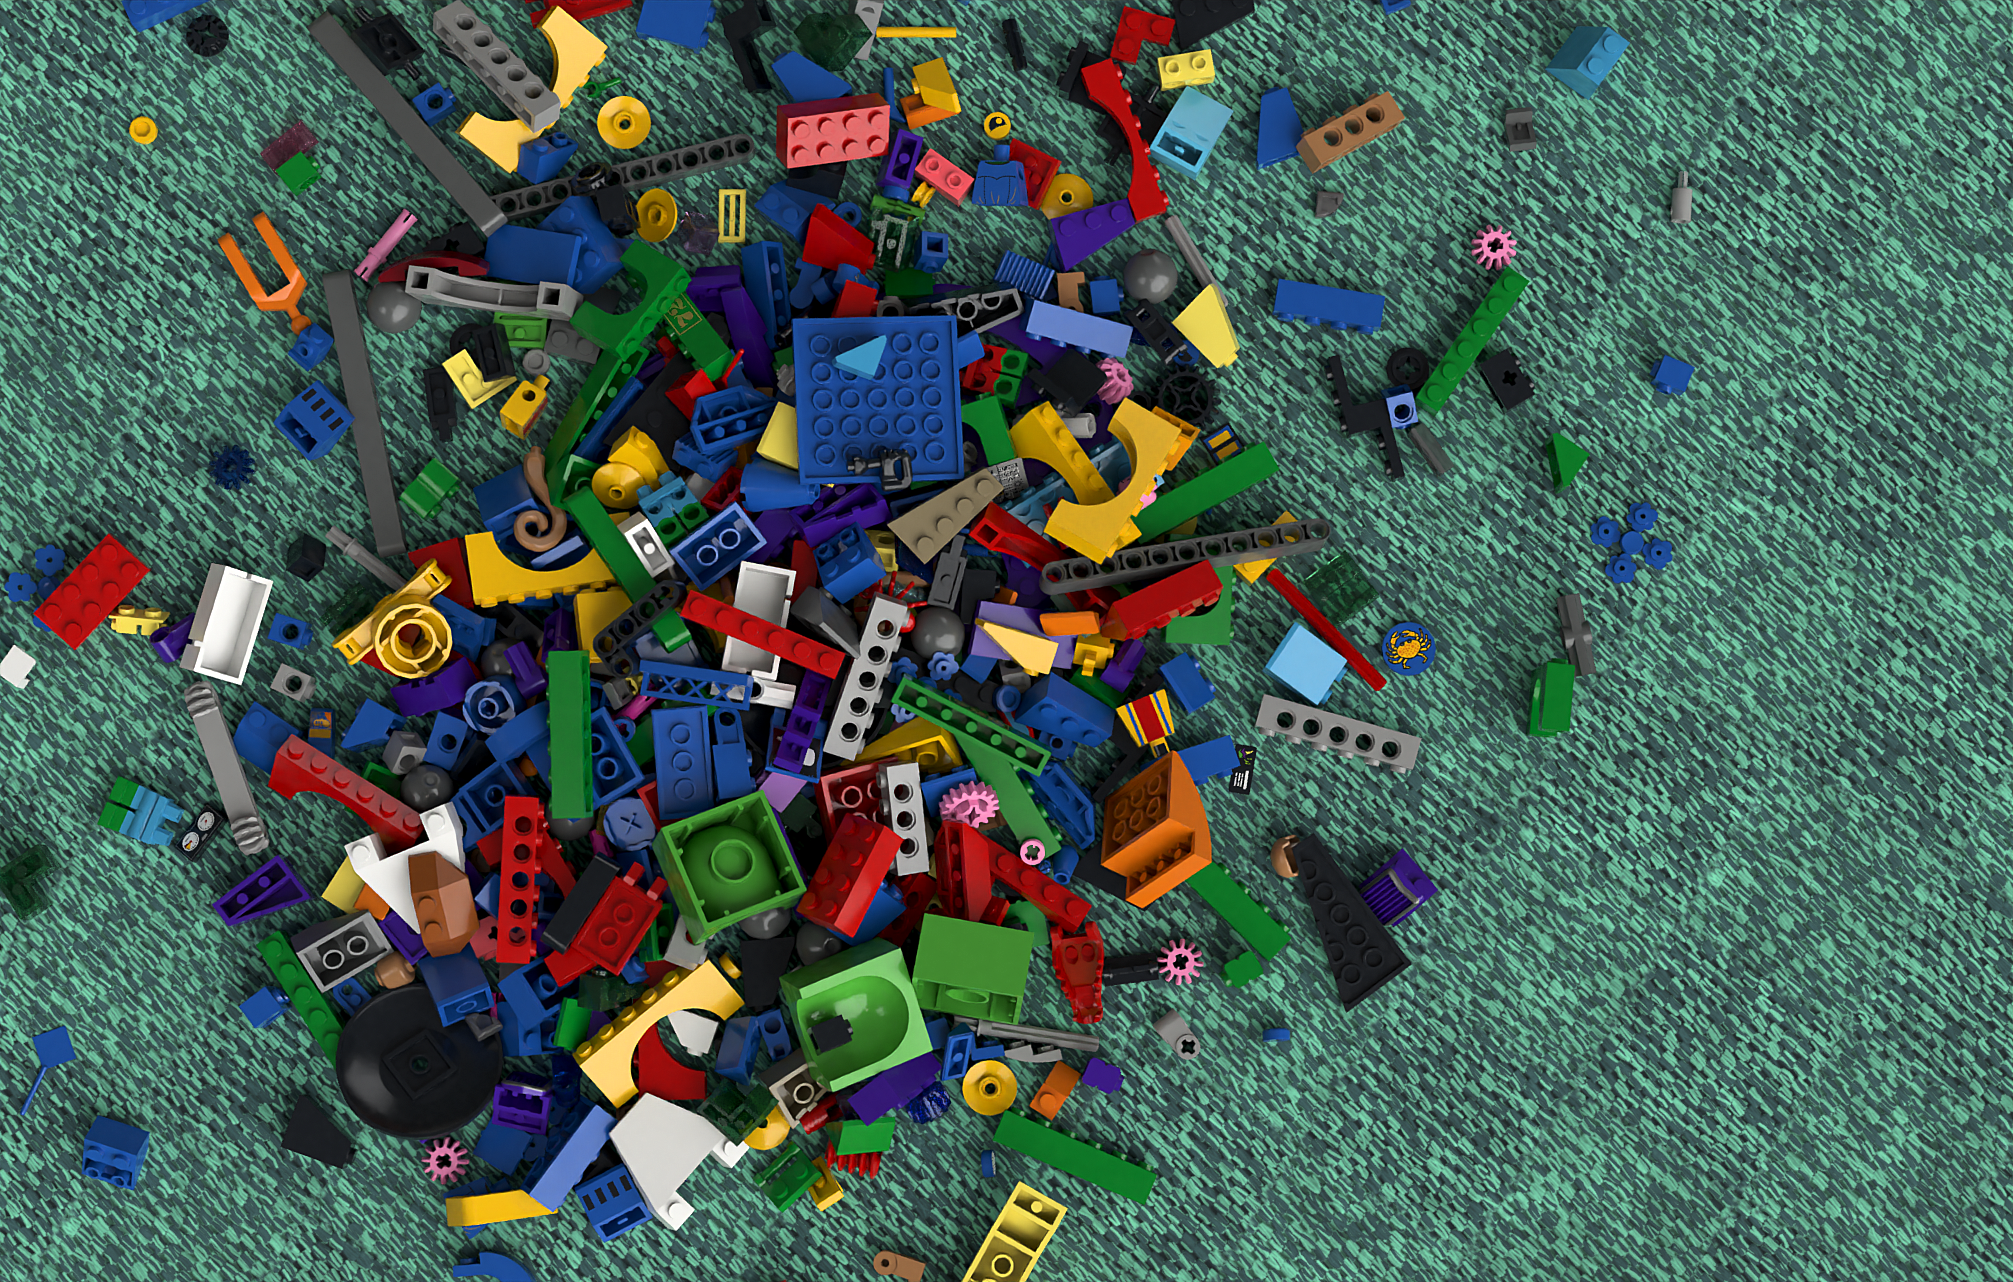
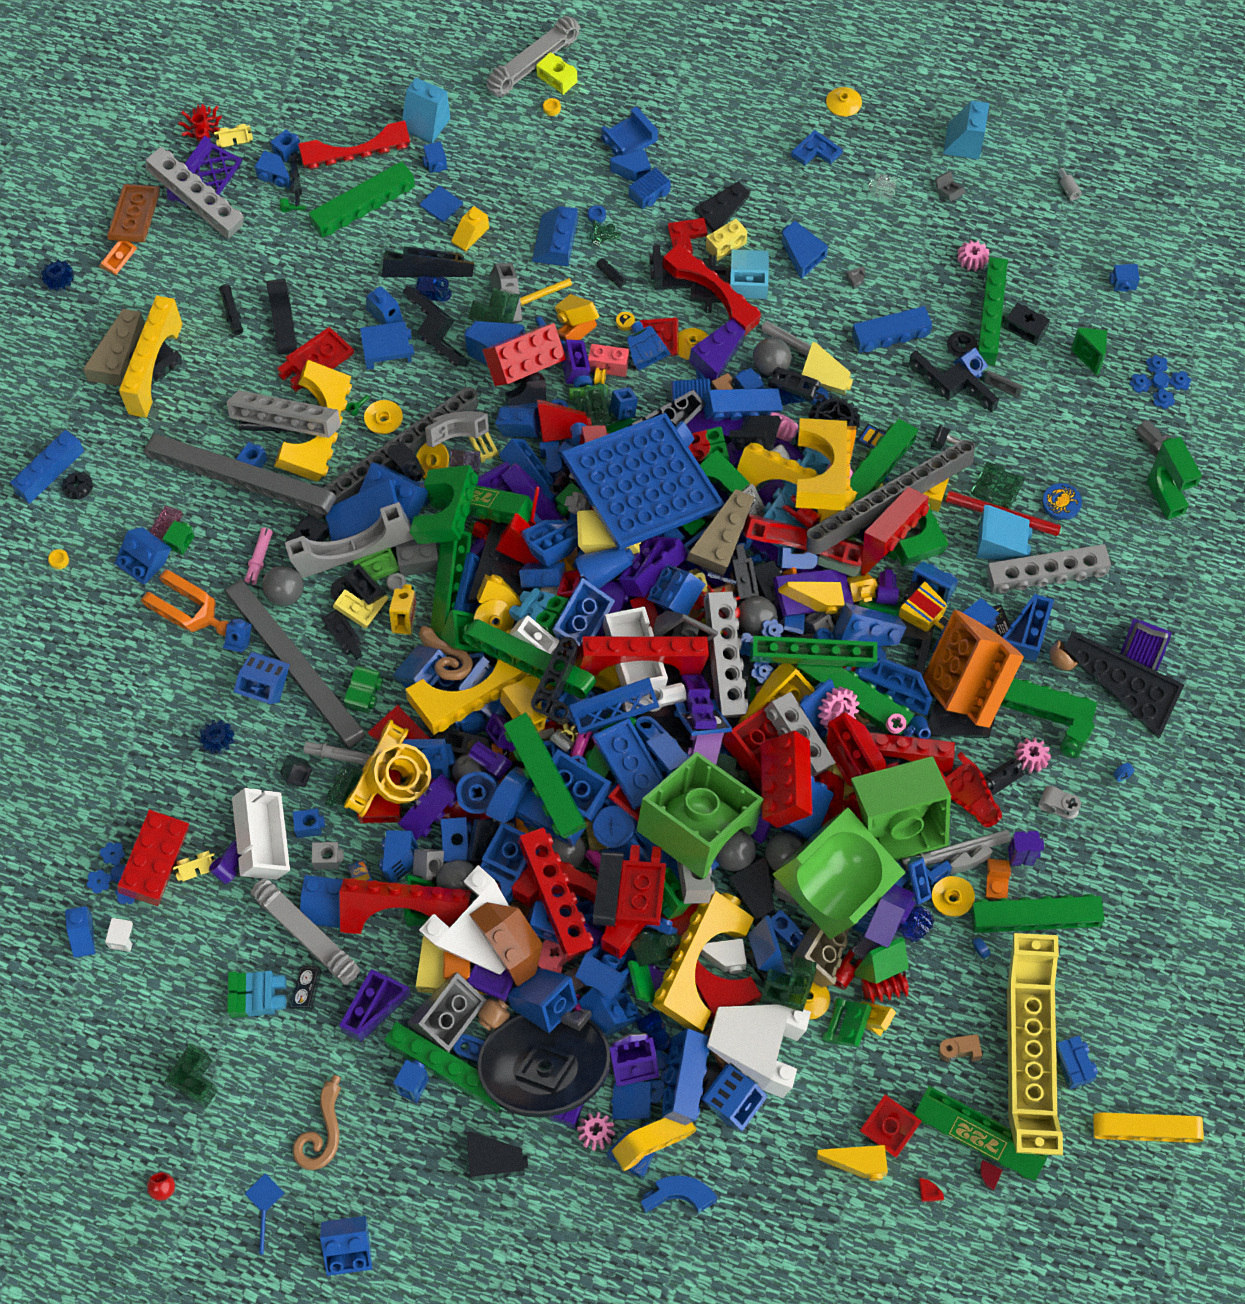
camera: 25 degrees left, 20 degrees down
black plate [350,6,425,81] -> none
dark red slope [378,251,490,282] -> none
blue slope [517,131,578,185] -> none
black gear [571,162,613,192] -> none
black brick [807,1014,853,1056] -> none
dark azure slope [831,335,887,380] -> none
black piece [846,448,913,492] -> none
orange slope [1040,611,1100,636] -> none
medium nougat brick [1295,91,1405,174] -> none
none -> blue slope [114,527,171,585]
none -> medium nougat plant [293,1074,341,1170]
none -> light grey arch [425,411,489,447]
none -> leg [777,547,818,569]
none -> clear brick [868,173,898,203]
none -> black piece [930,425,962,450]
none -> blue wedge [1002,594,1054,662]

